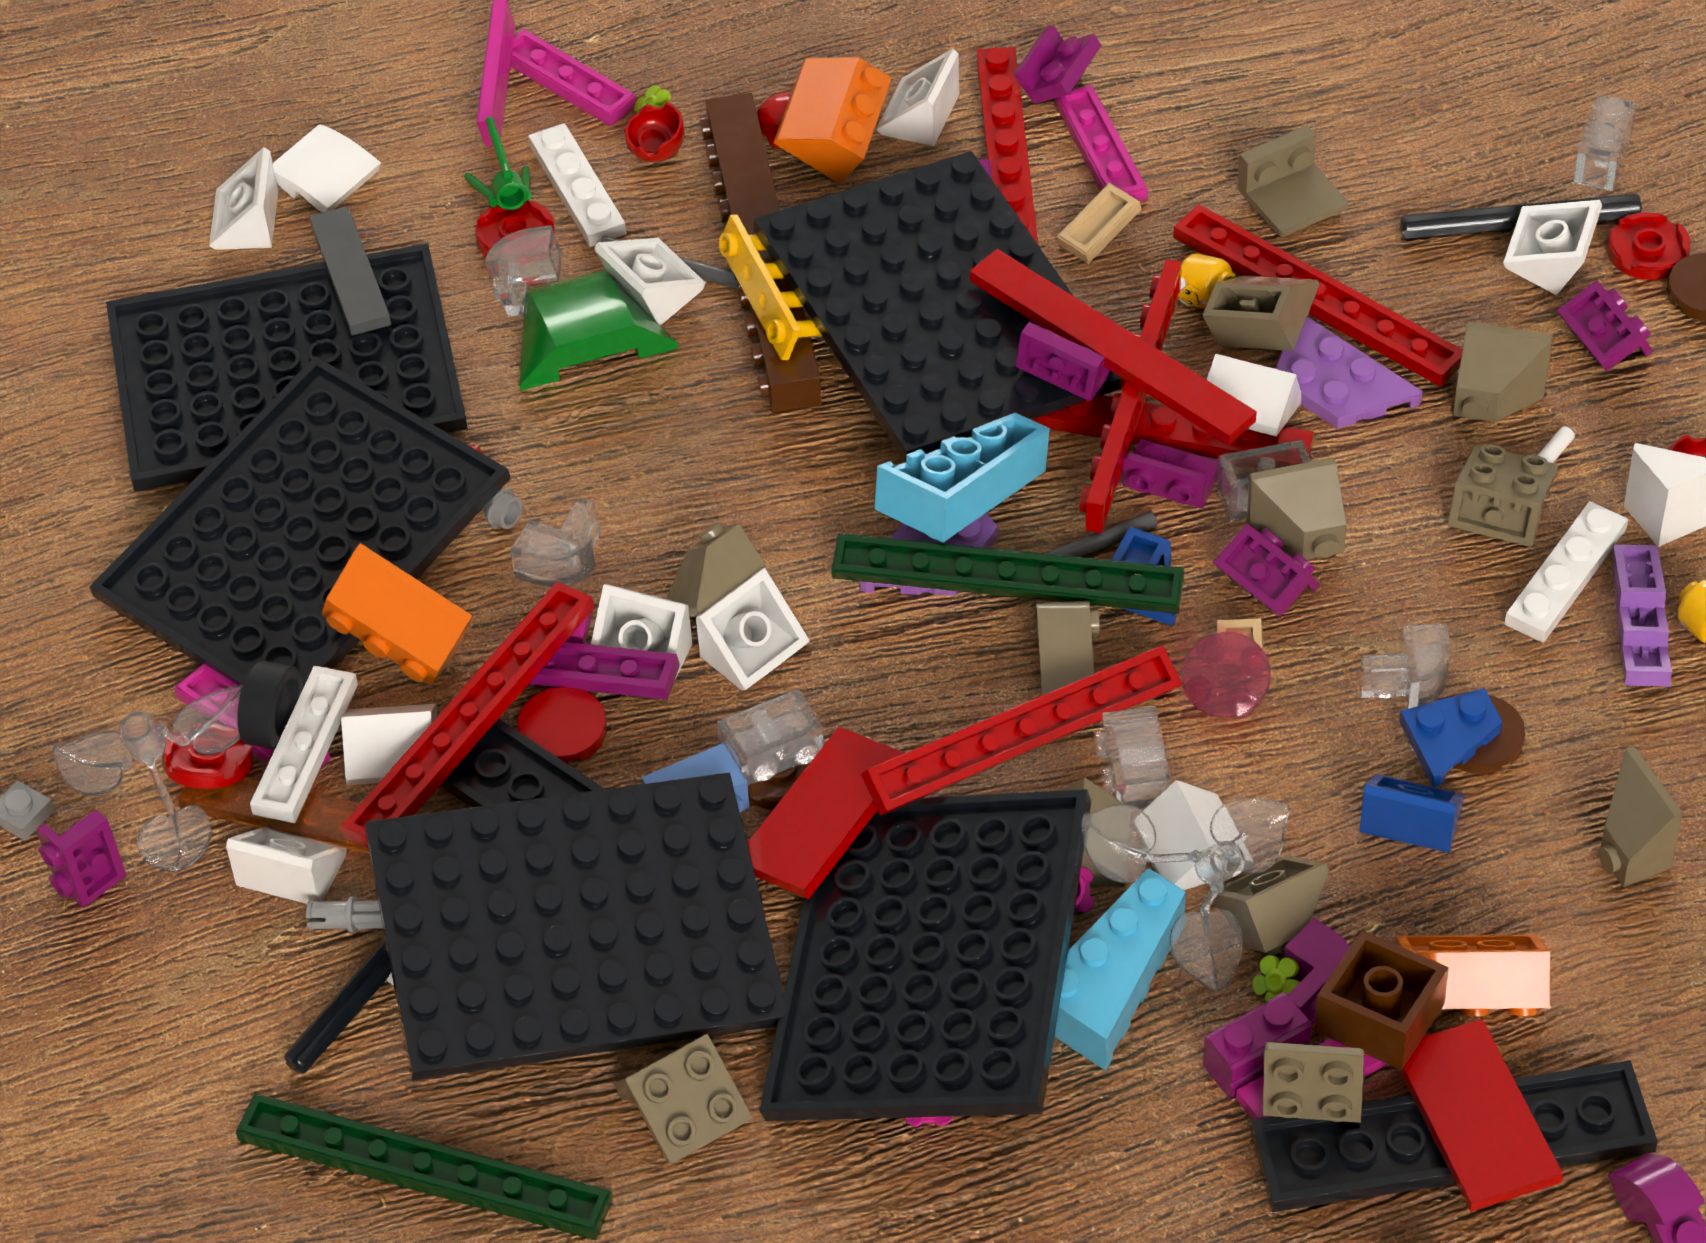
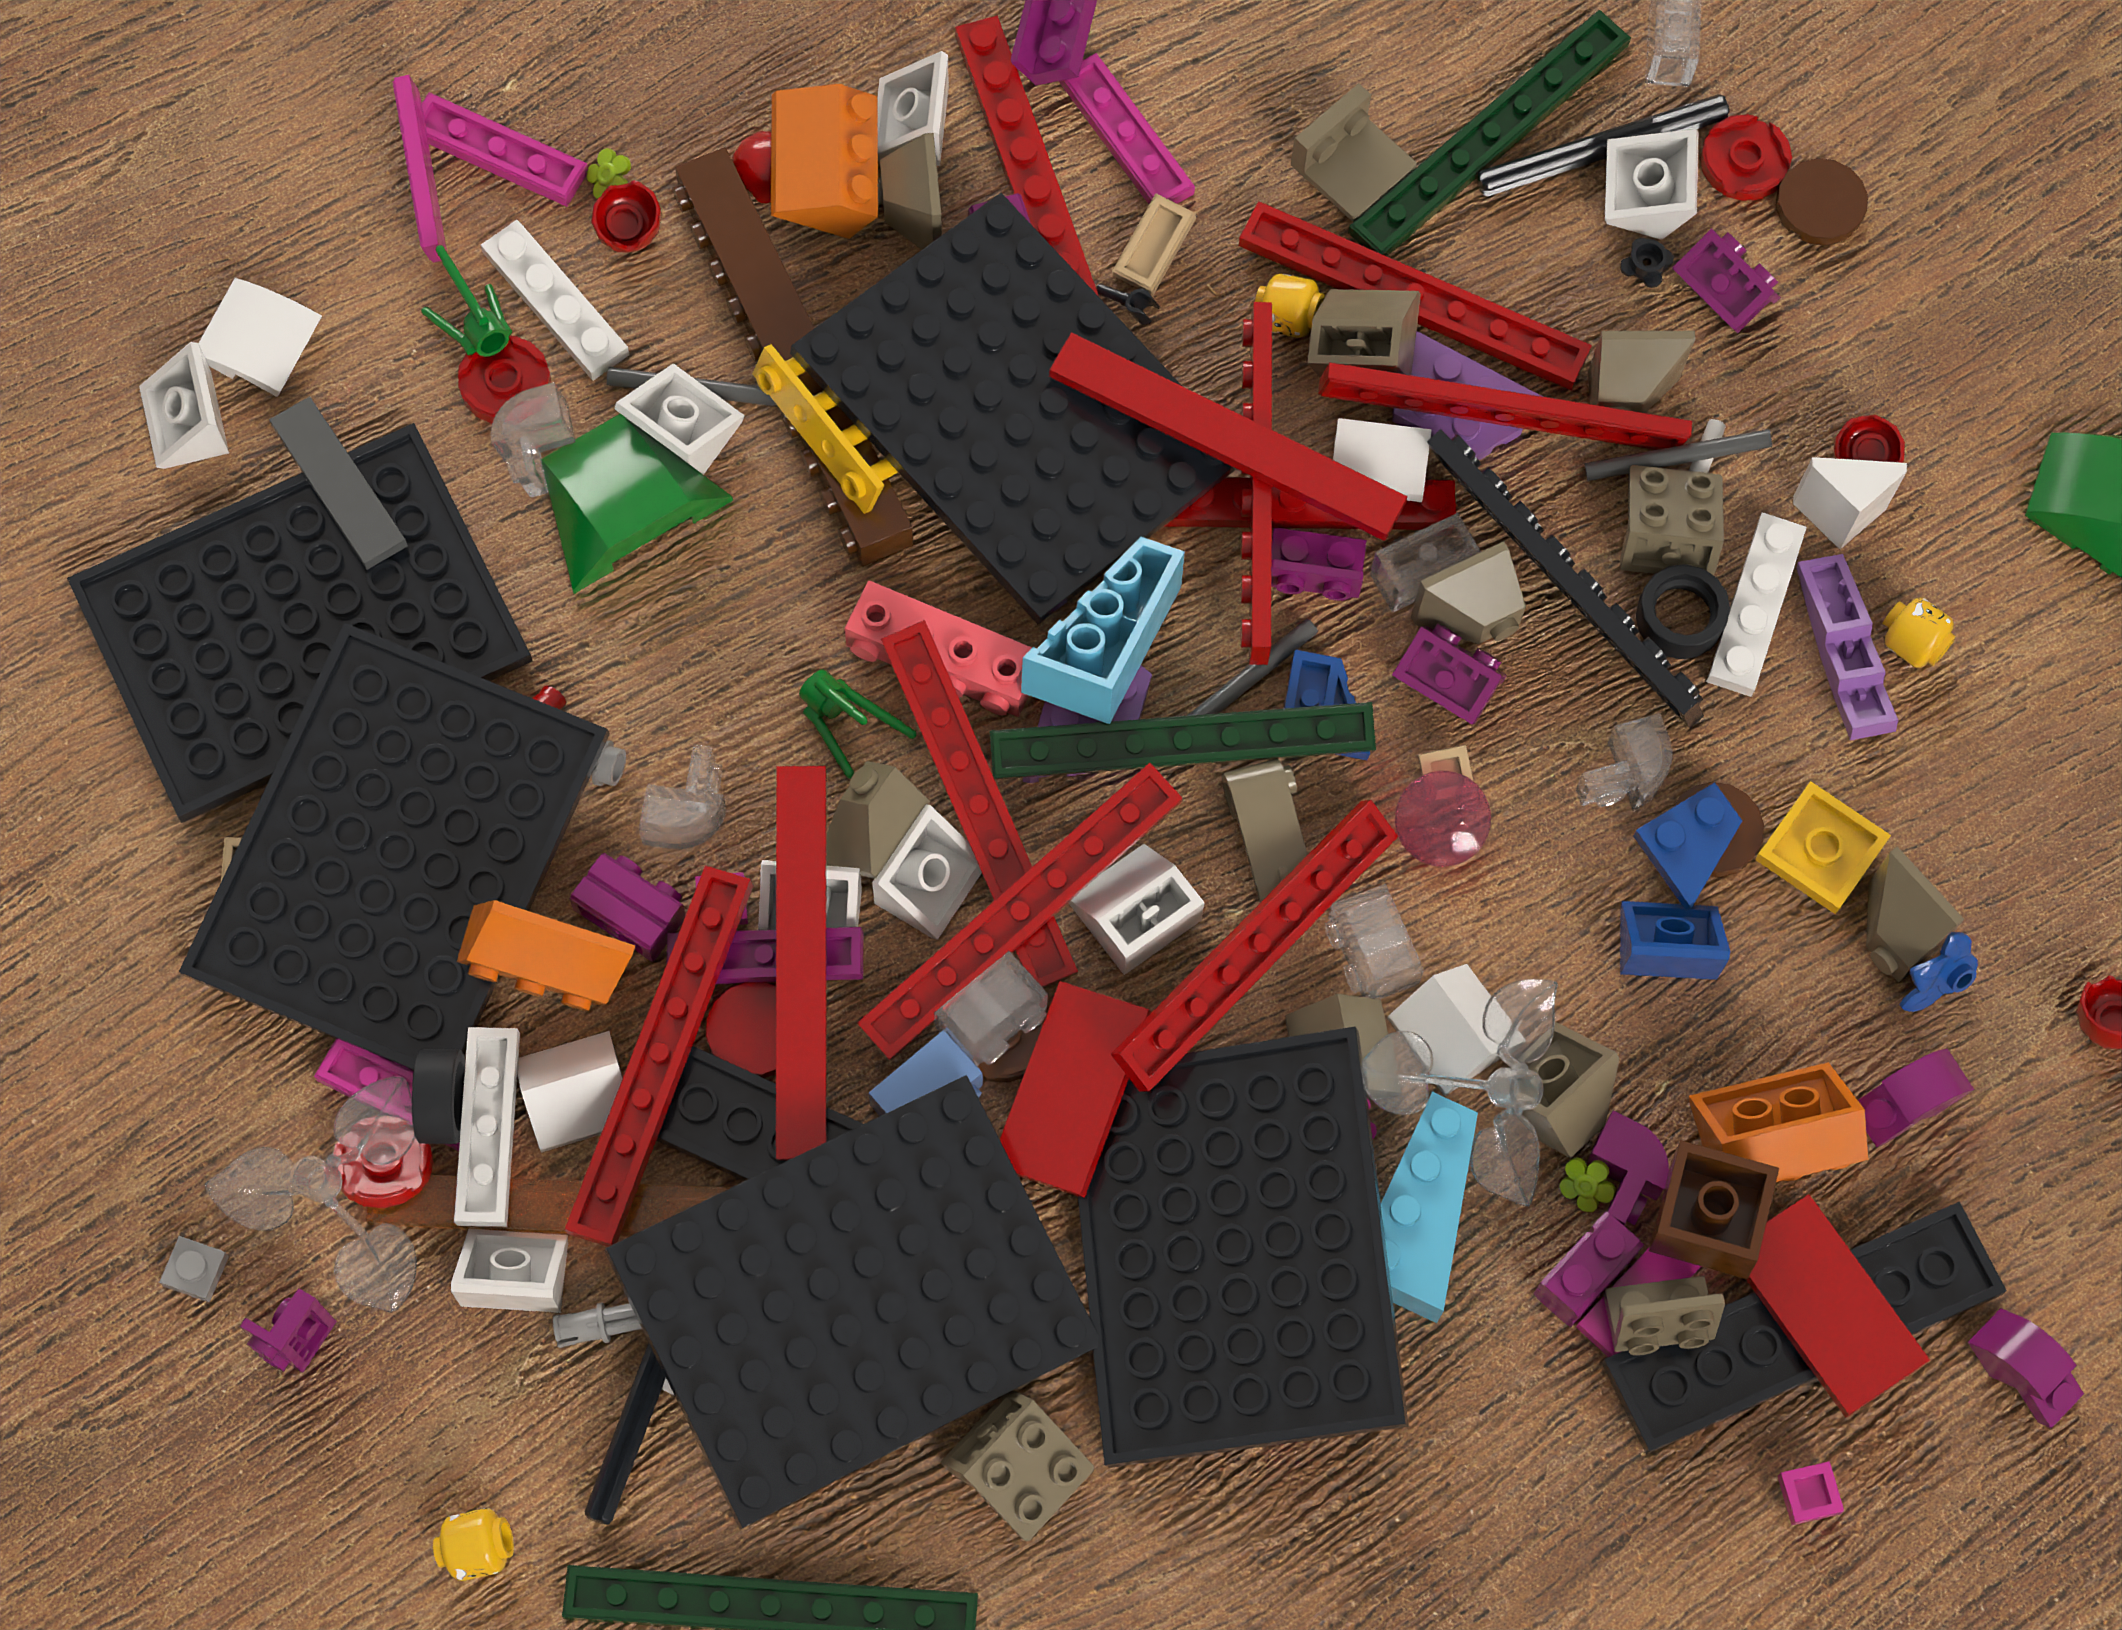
camera: 20 degrees left, 20 degrees up
magenta bracket [1015,322,1109,402] -> none
none -> yellow head [433,1508,514,1581]
none -> magenta brick [569,853,686,962]
none -> red tile [776,766,827,1161]
none -> green plant [799,669,917,779]
none -> coral brick [845,580,1032,717]
none -> red plate [857,763,1183,1061]
none -> dark tan slope [878,133,942,250]
none -> red plate [881,620,1078,993]
none -> white slope [1069,844,1204,975]
none -> black hand [1096,283,1160,325]
none -> red tile [1318,362,1692,450]
none -> dark green tile [1348,10,1631,256]
none -> black plate [1427,429,1704,729]
none -> dark grey bar [1584,429,1772,481]
none -> black plate [1620,238,1674,288]
none -> black tyre [1635,564,1730,659]
none -> yellow plate [1755,781,1891,914]
none -> magenta brick [1858,1048,1975,1147]
none -> blue plate [1899,932,1978,1012]

